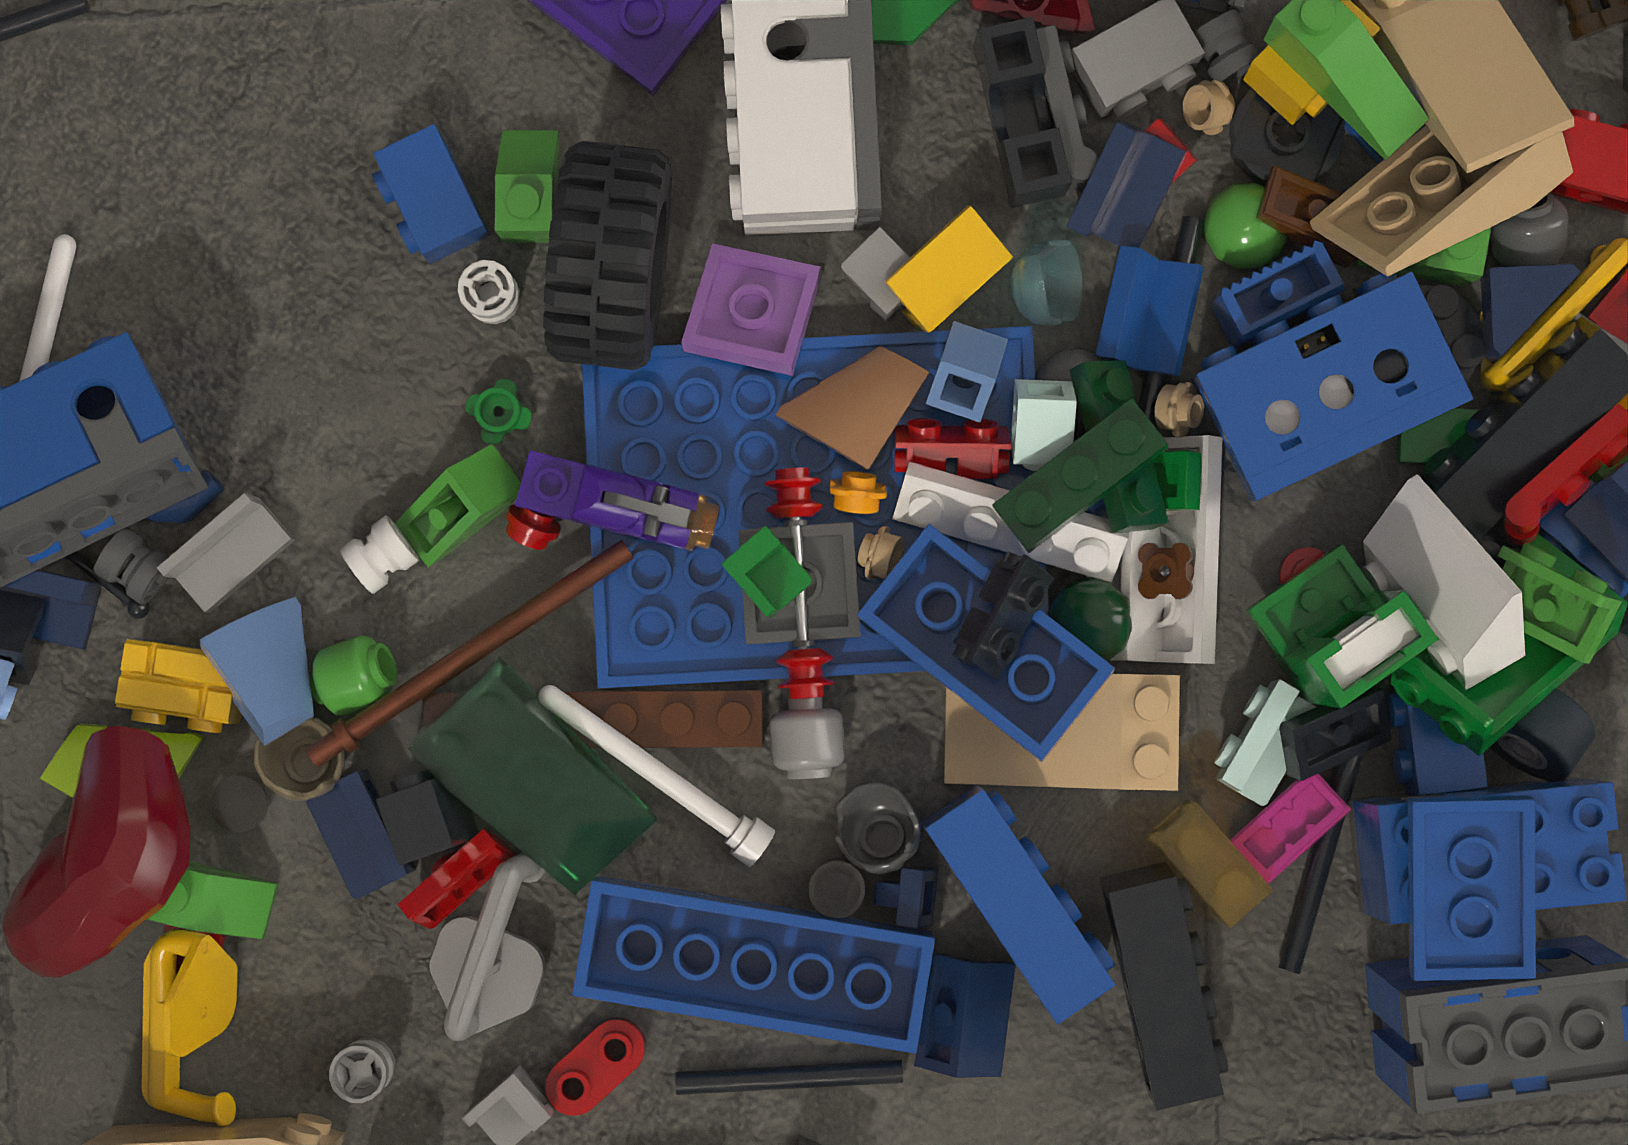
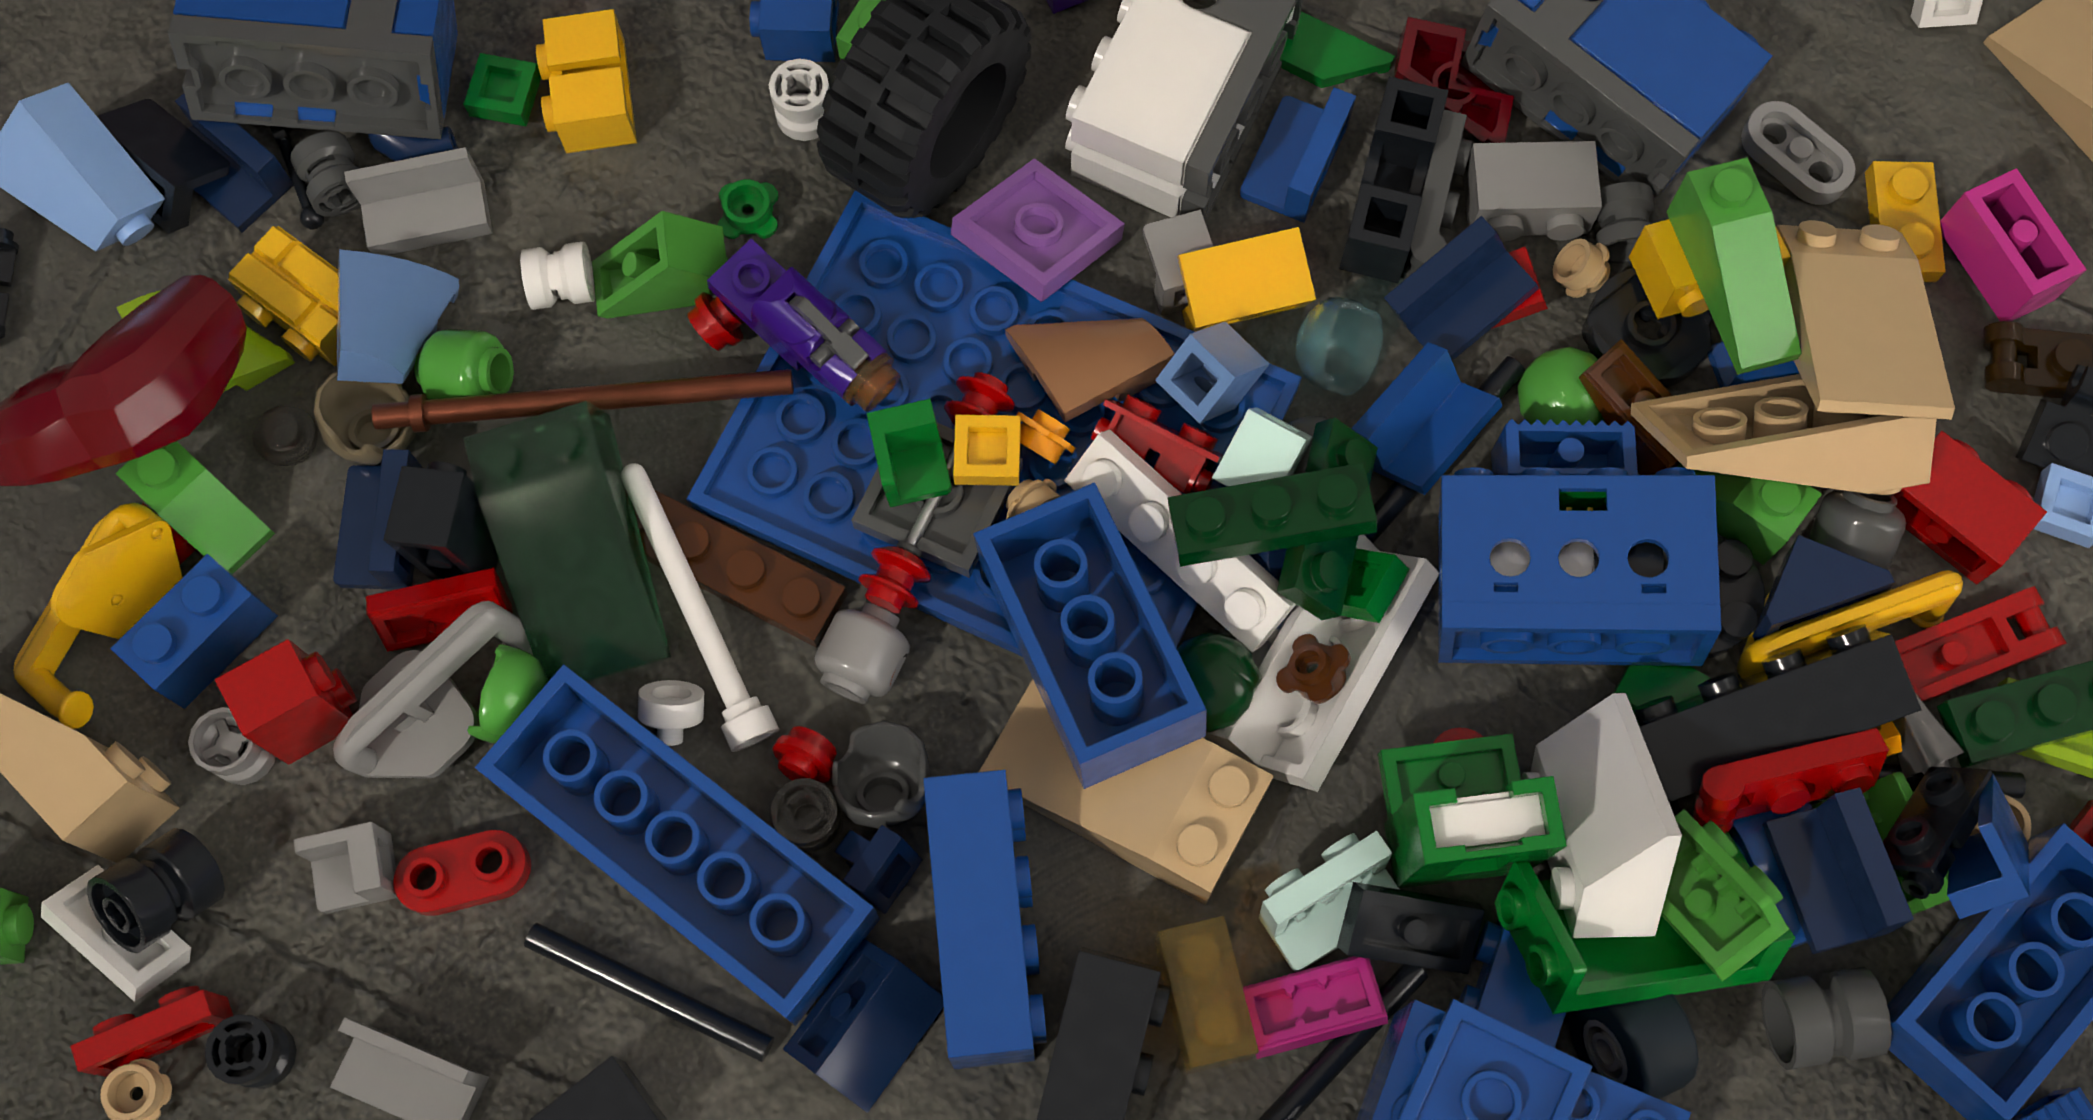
camera: 30 degrees right, 15 degrees down
black hinge [952,552,1054,681] -> none
tan plate [1155,382,1204,437] -> none
none -> blue brick [110,554,278,709]
none -> red brick [214,639,357,765]
none -> green plate [463,53,541,127]
none -> bright green hair [467,644,548,744]
none -> yellow piece [536,9,637,153]
none -> white tile [638,680,704,746]
none -> red plate [772,726,837,785]
none -> yellow plate [953,415,1021,486]
none -> blue panel [1240,87,1356,223]

